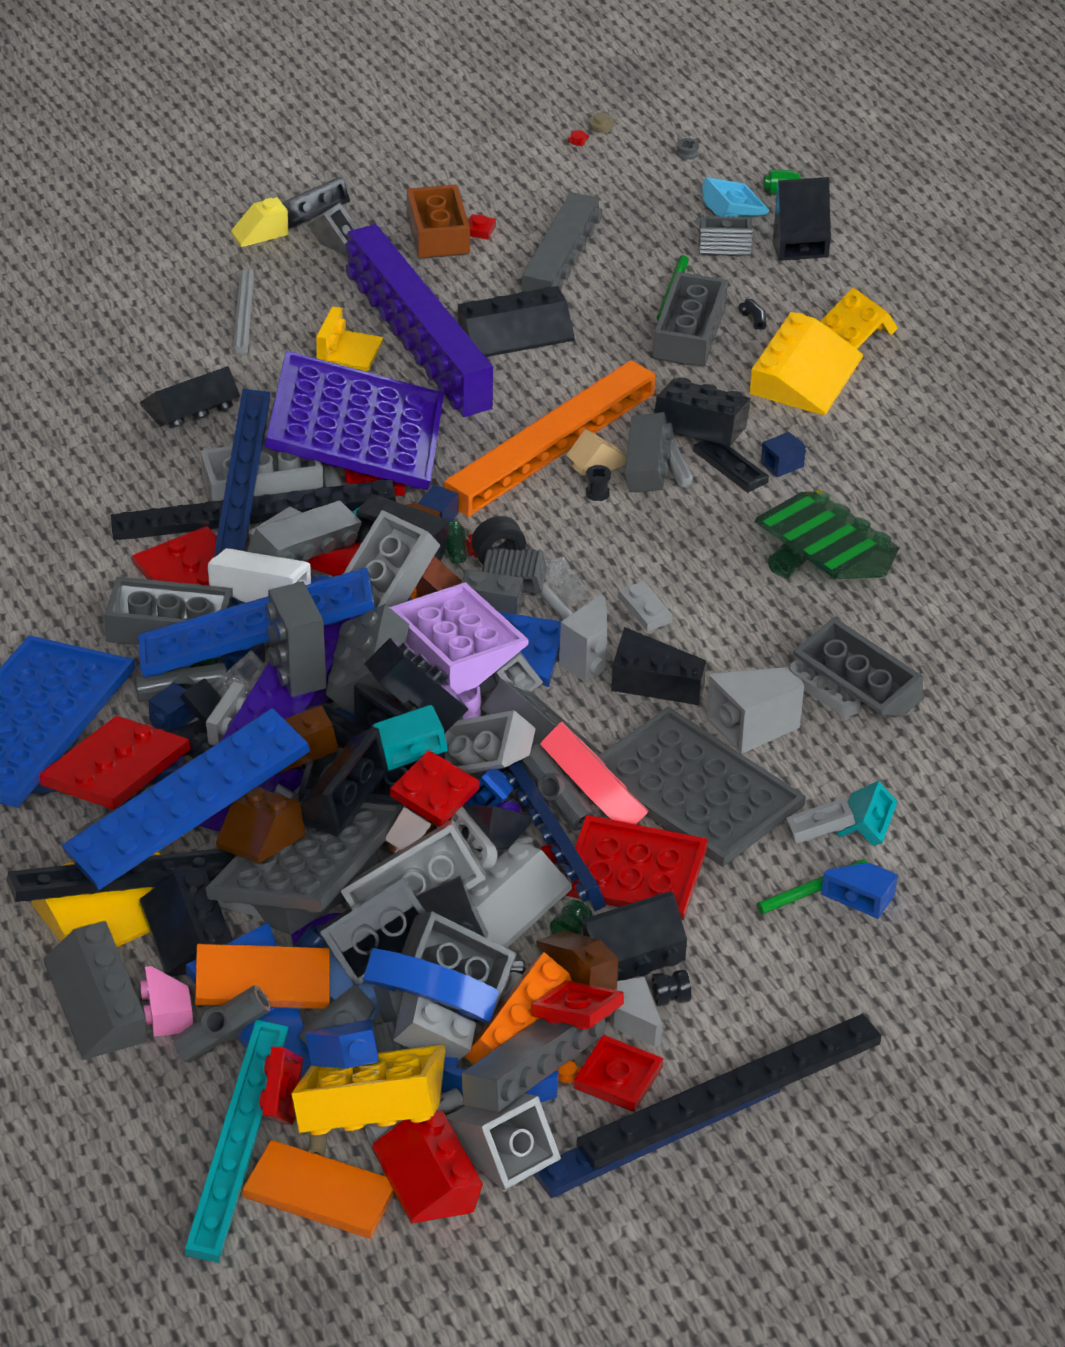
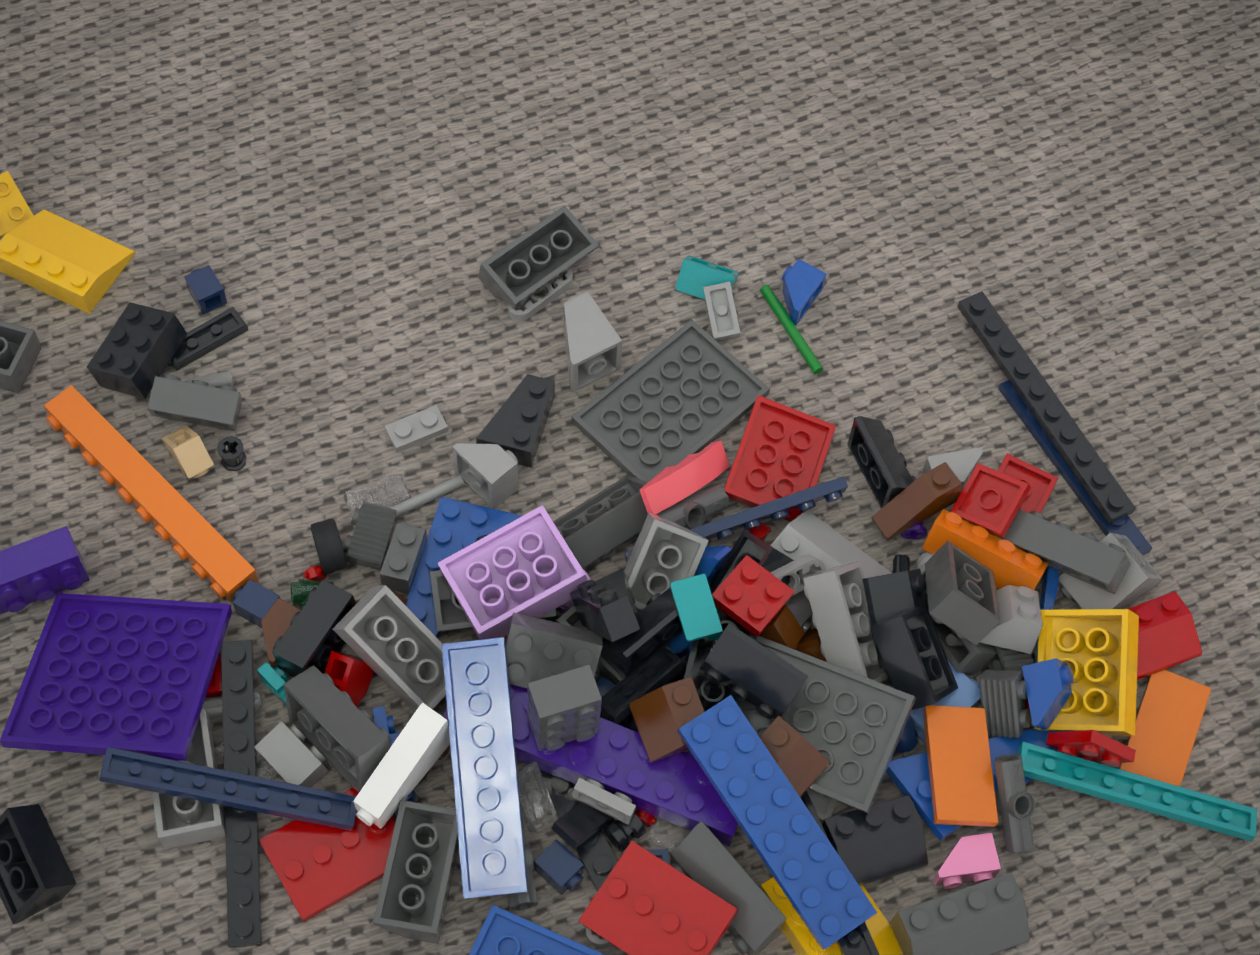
camera: 90 degrees left, 20 degrees up
blue slope [362,948,499,1024] -> none
clear green wheel [550,900,593,935] -> none
black wheel [651,970,691,1006] -> none
clear green slope [754,489,900,579] -> none
clear green wheel [768,540,808,579] -> none

